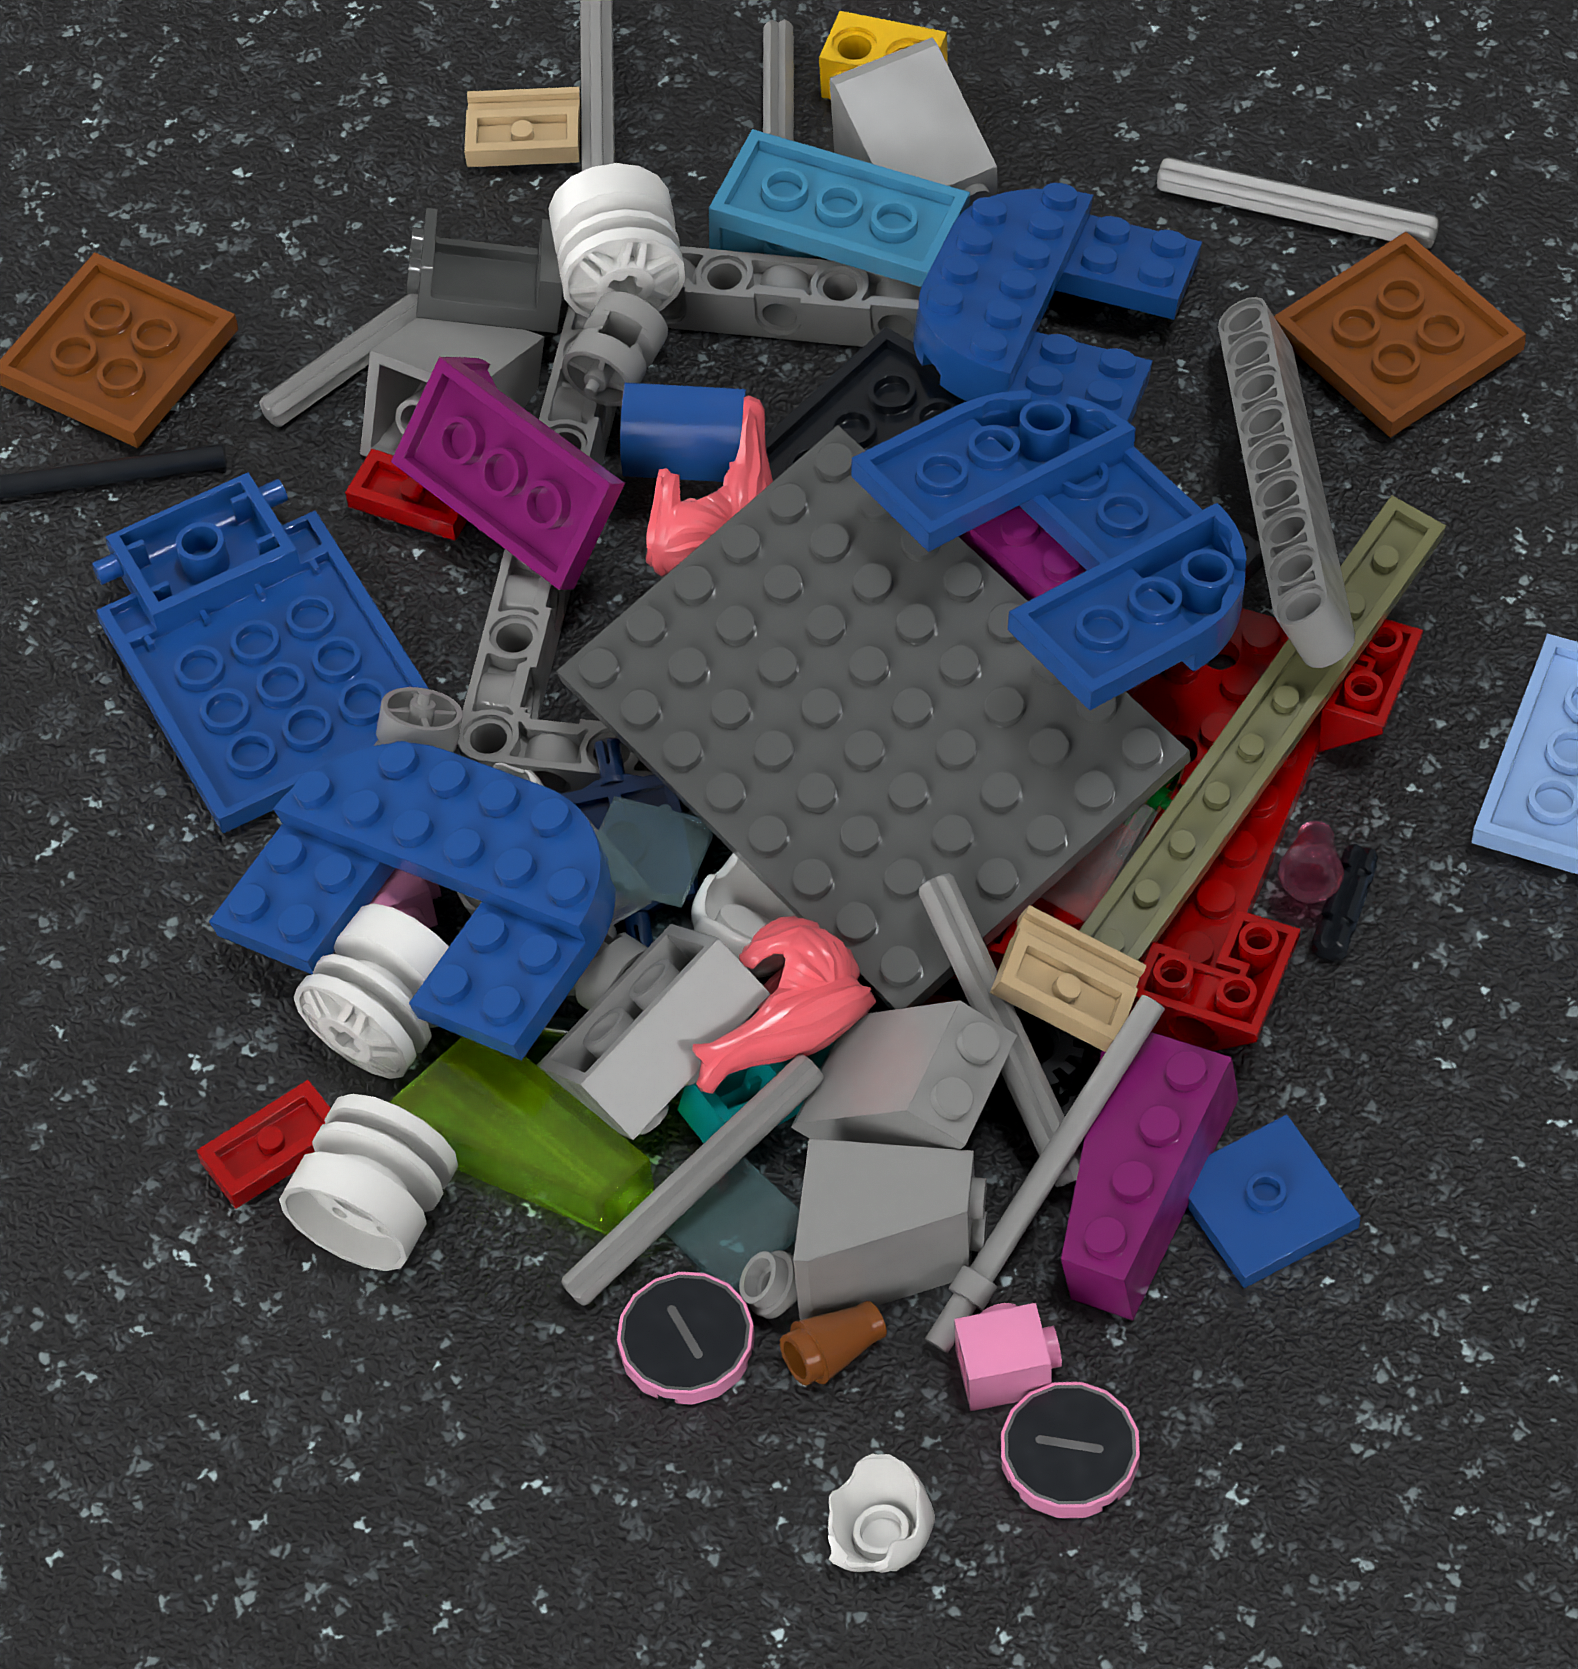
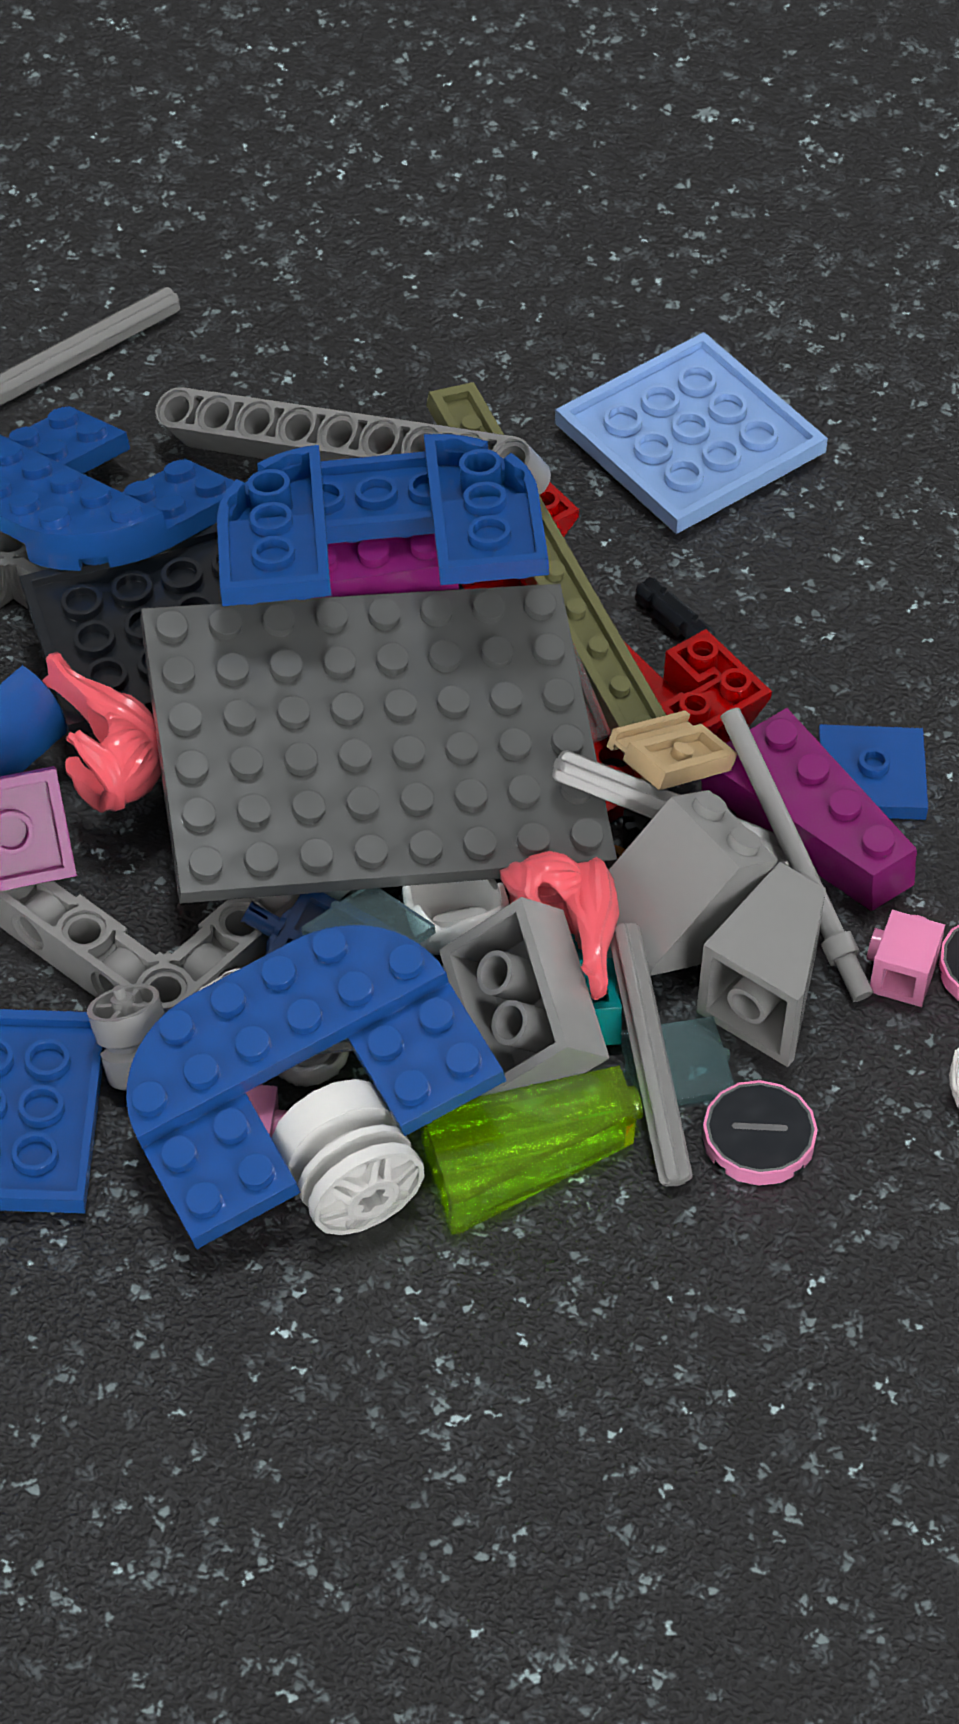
camera: 65 degrees left, 5 degrees down
red plate [196,1080,331,1209] -> none
white wheel [279,1094,458,1271] -> none
light grey plate [739,1250,797,1319] -> none
dark orange cone [780,1301,887,1386] -> none
dark orange plate [1274,232,1526,438] -> none
clear pink cone [1278,821,1344,903] -> none

